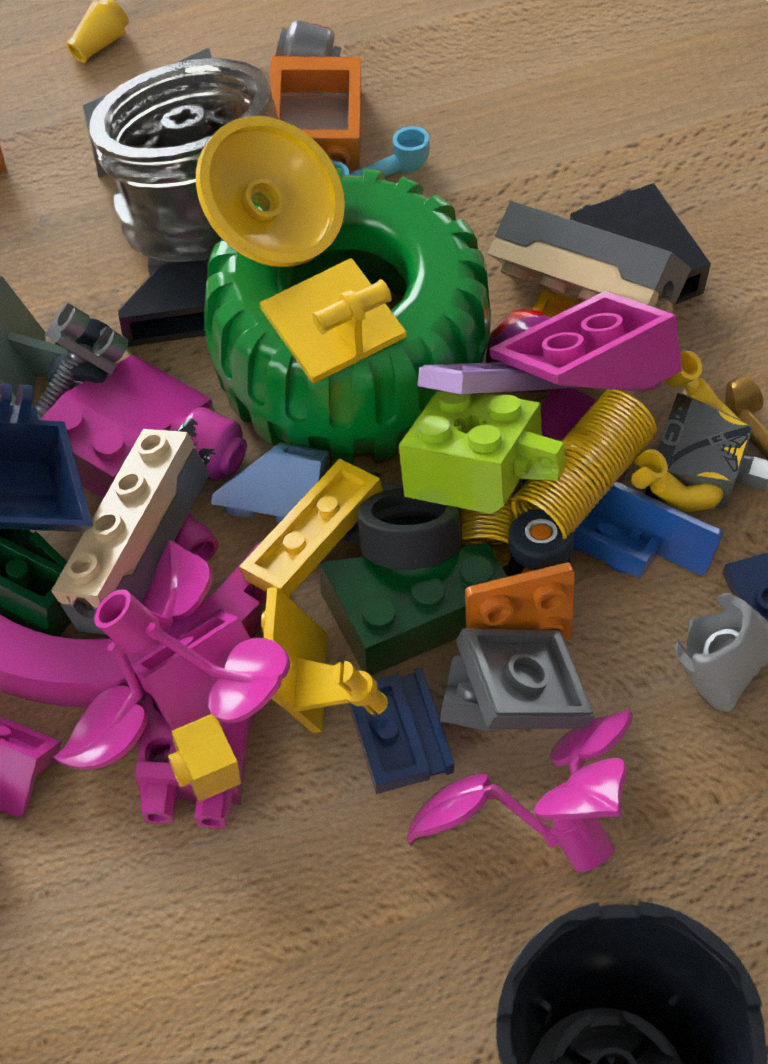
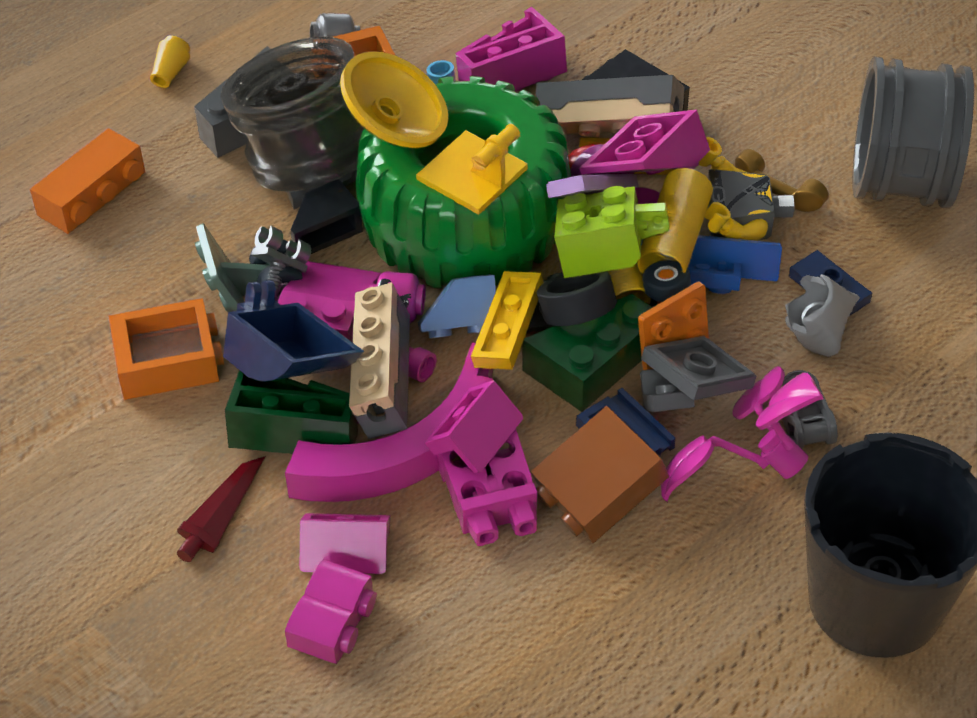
camera: 20 degrees left, 10 degrees down
dark pink plant [54,540,290,770] -> none
yellow plate [167,714,241,802] -> none
yellow plate [261,587,388,733] -> none
none -> dark pink wedge [455,7,567,92]
none -> dark orange brick [530,405,669,543]
none -> dark grey piece [782,370,838,449]

